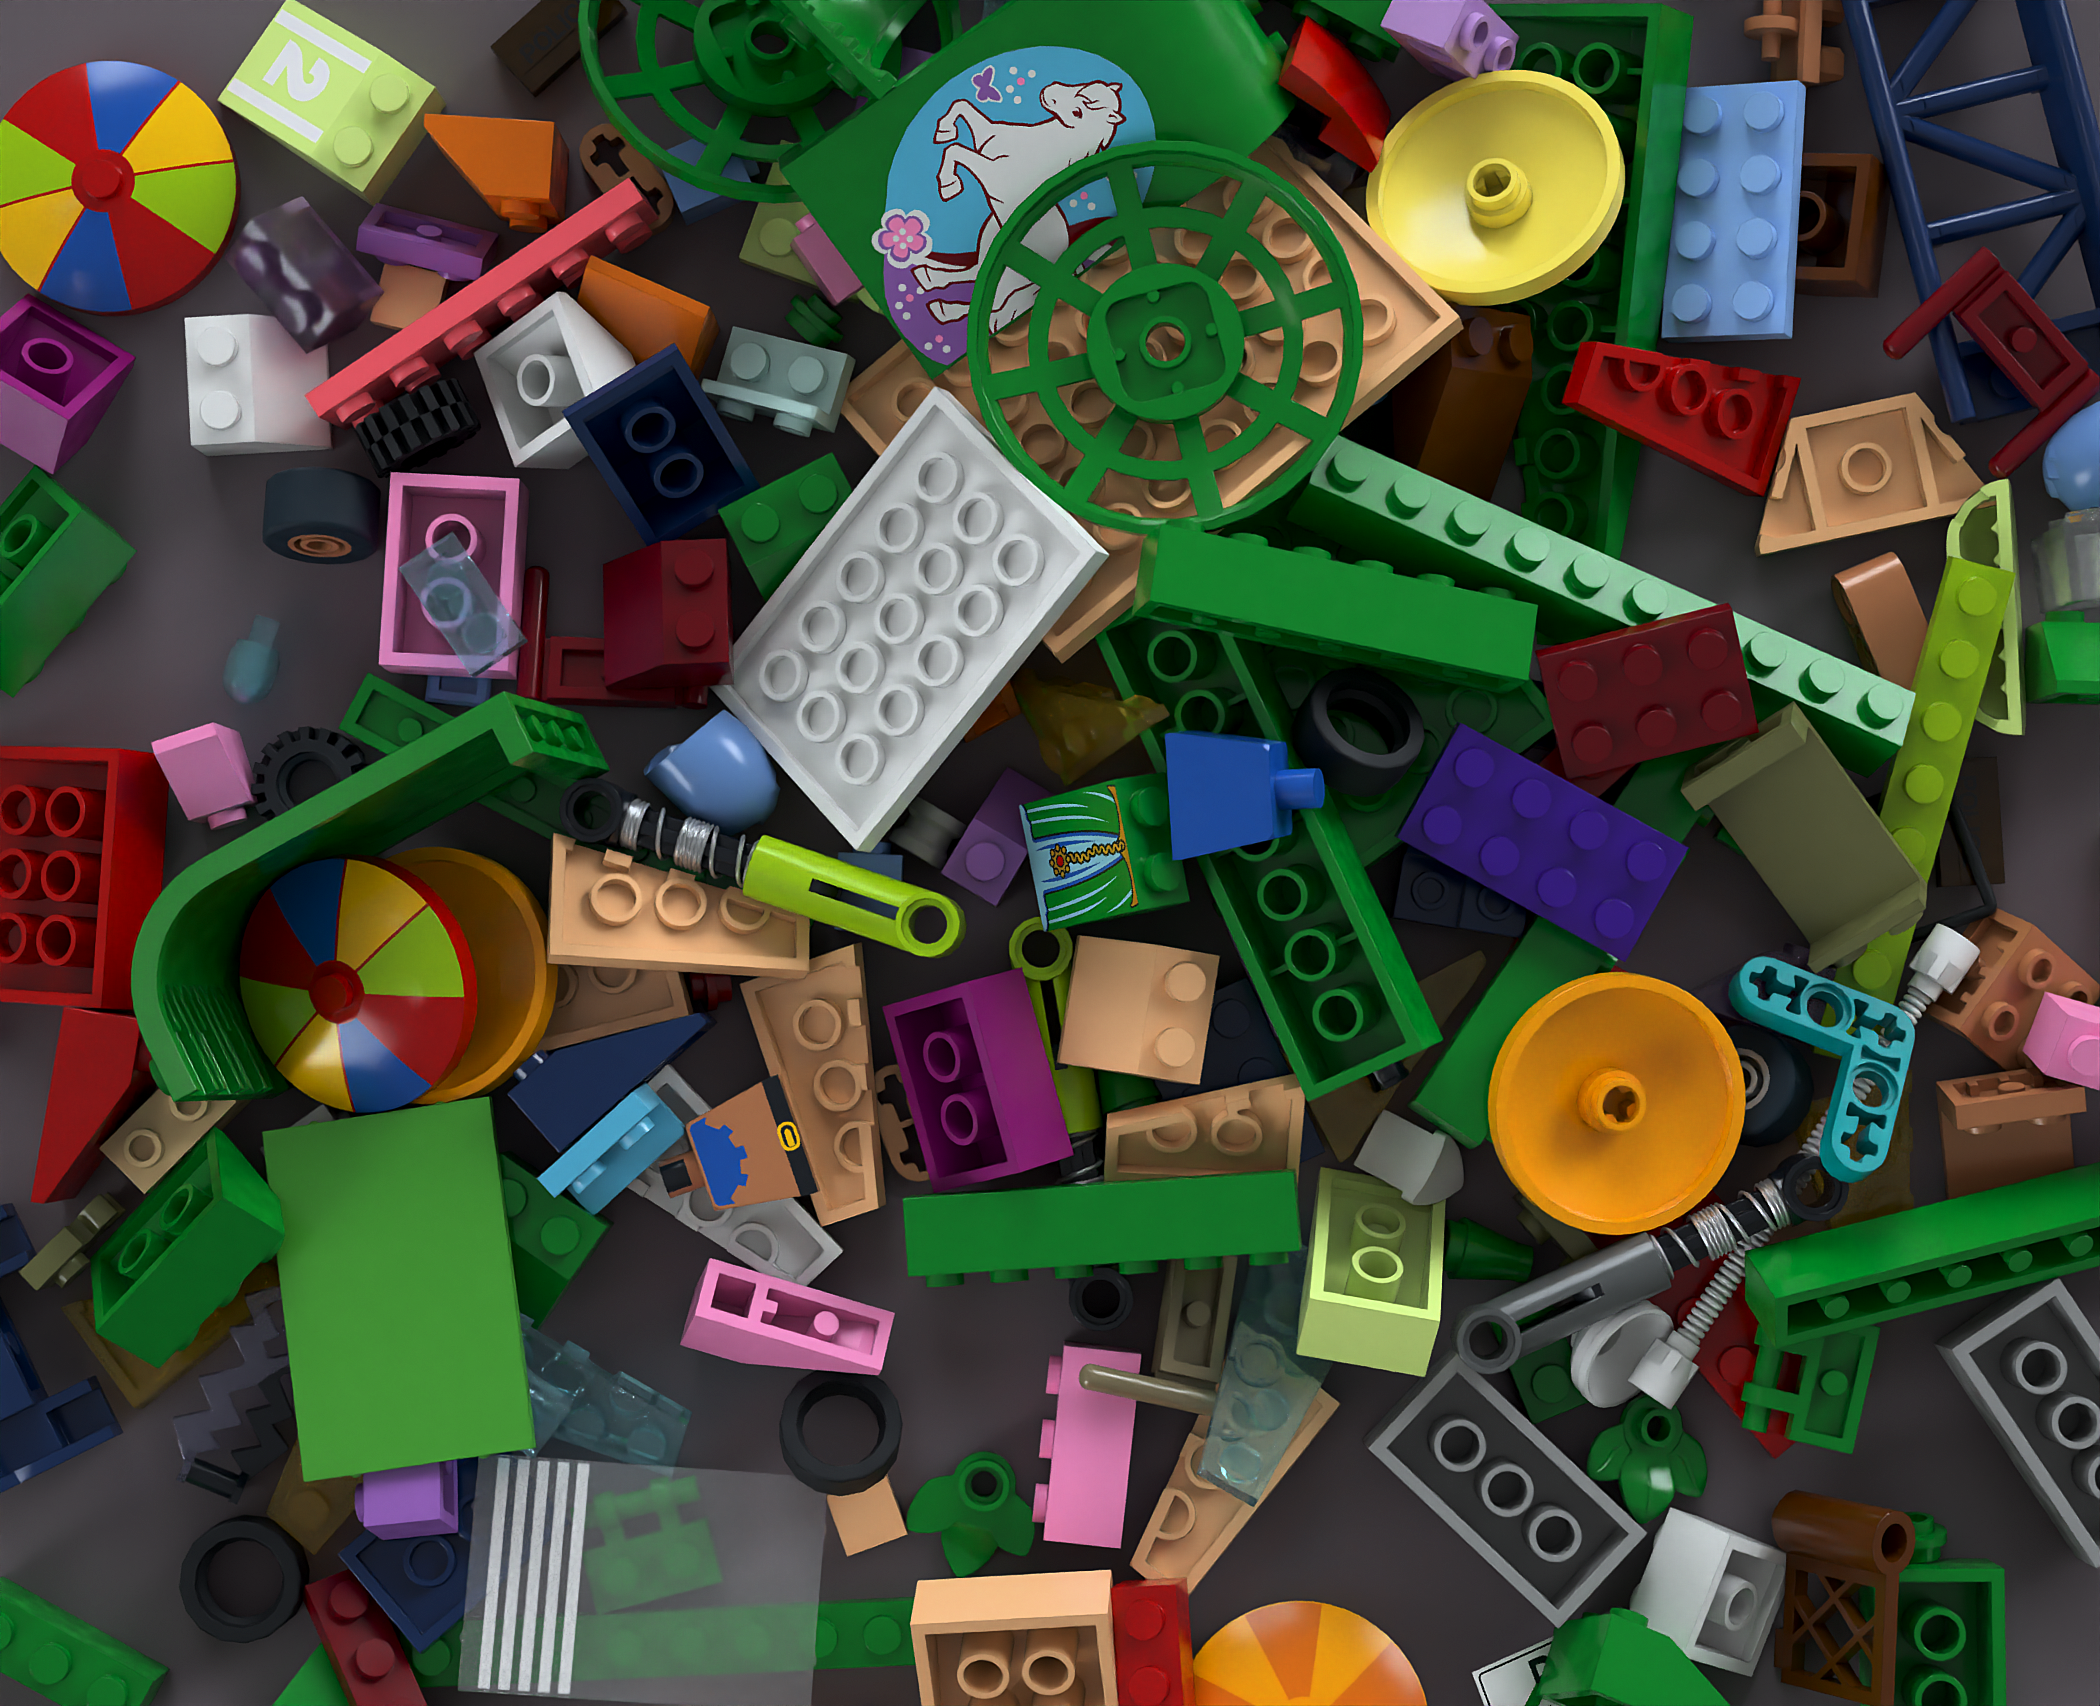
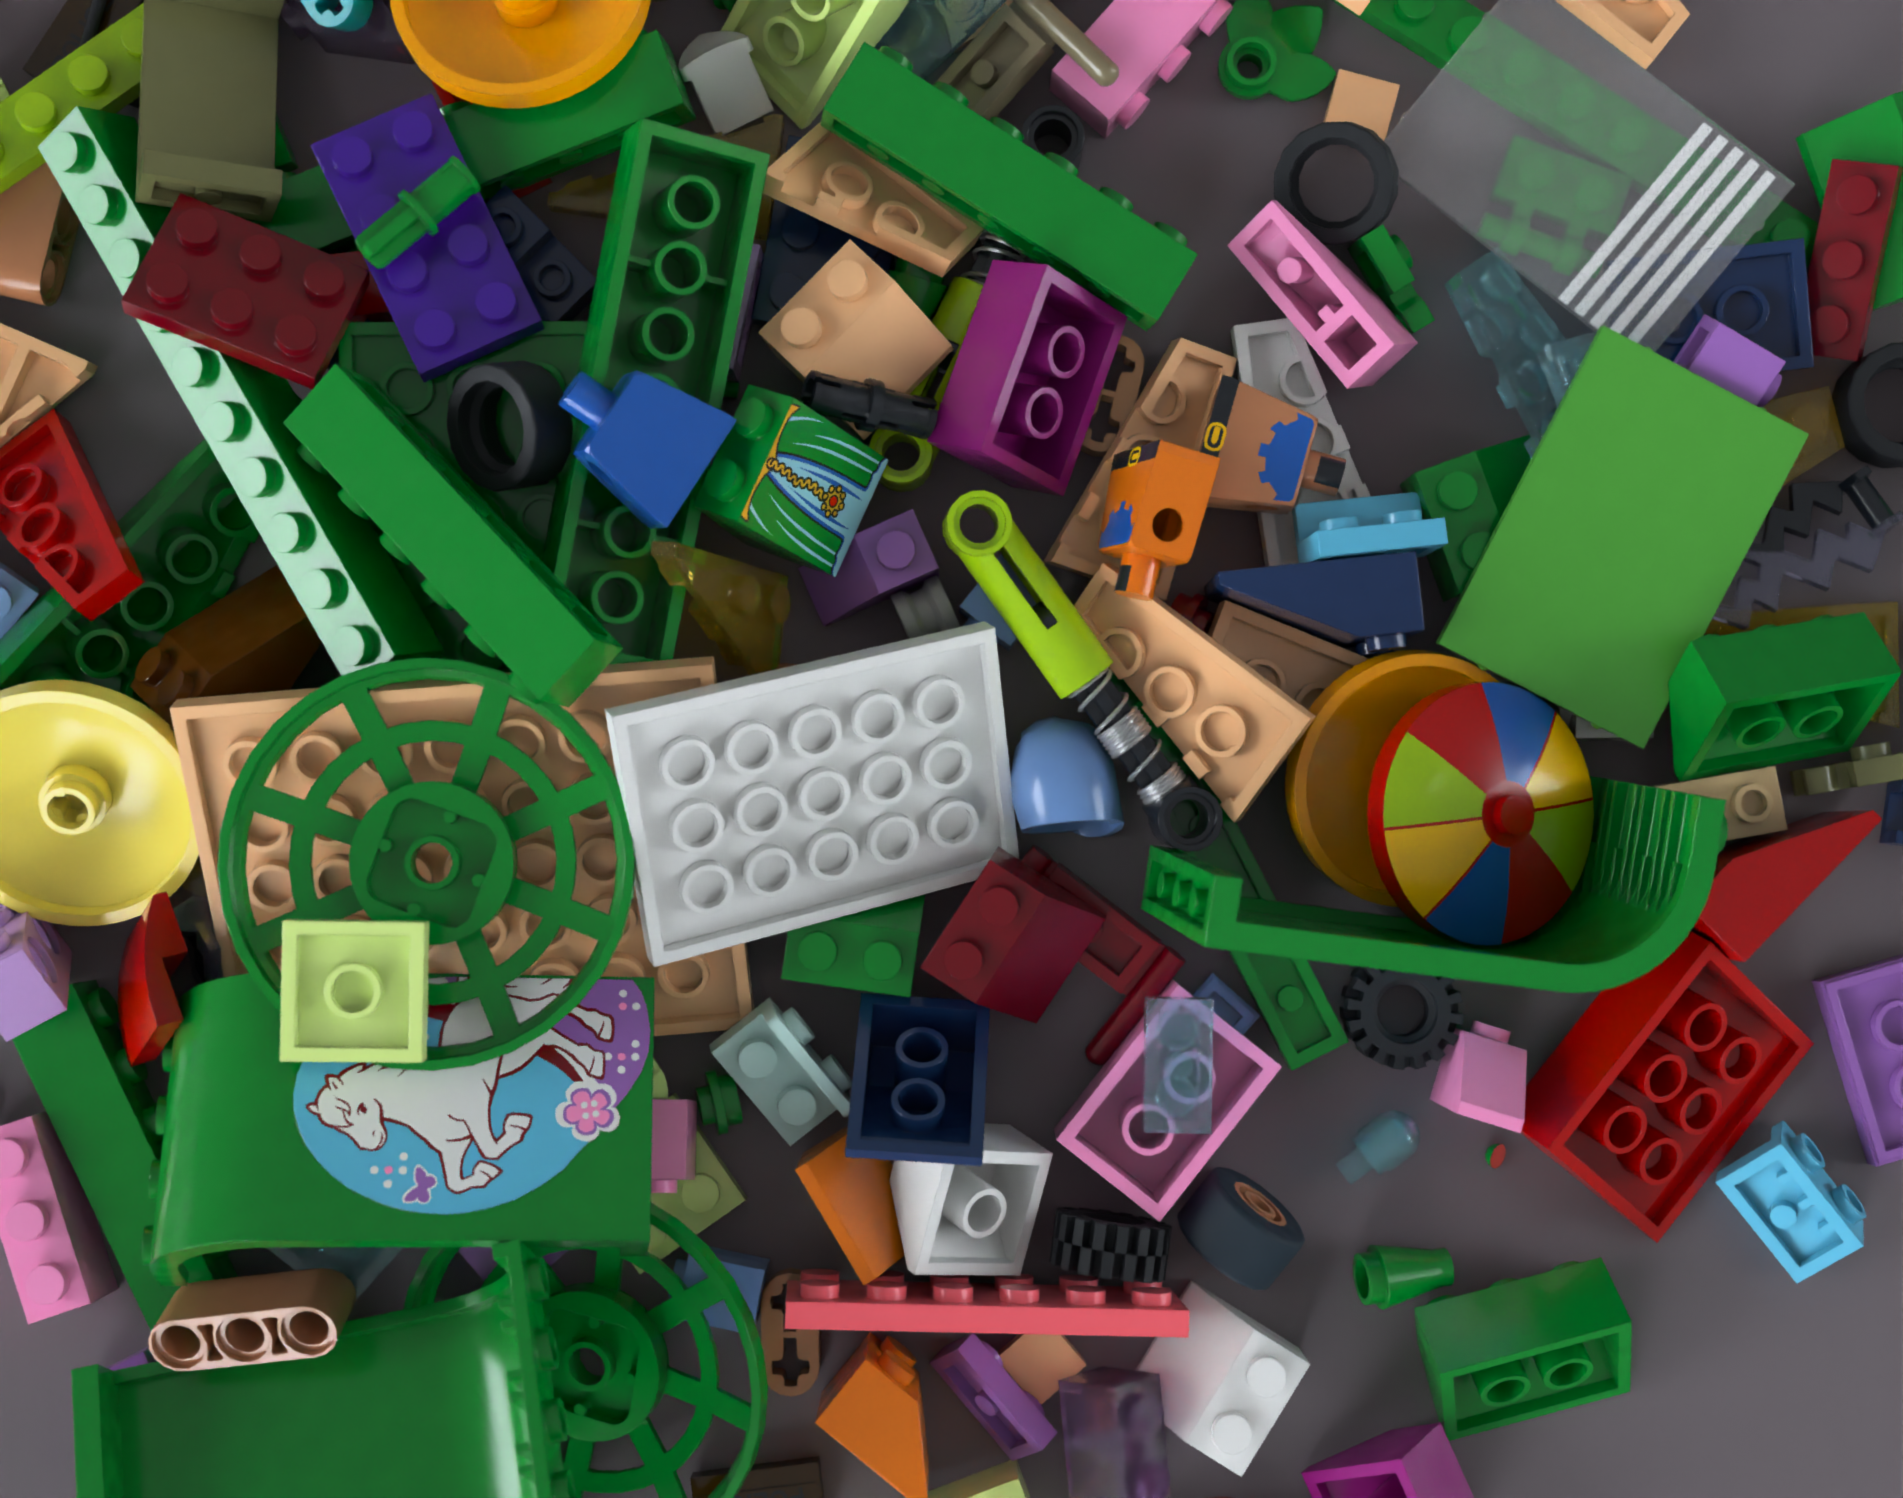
camera: 140 degrees left, 0 degrees up
none -> yellowish green plate [280,919,429,1063]
none -> green axle [355,156,481,269]
none -> black pin [801,370,938,440]
none -> orange torso [1098,440,1221,601]
none -> green plate [1348,224,1435,335]
none -> green cone [1353,1245,1454,1310]
none -> coral piece [1485,1143,1506,1168]

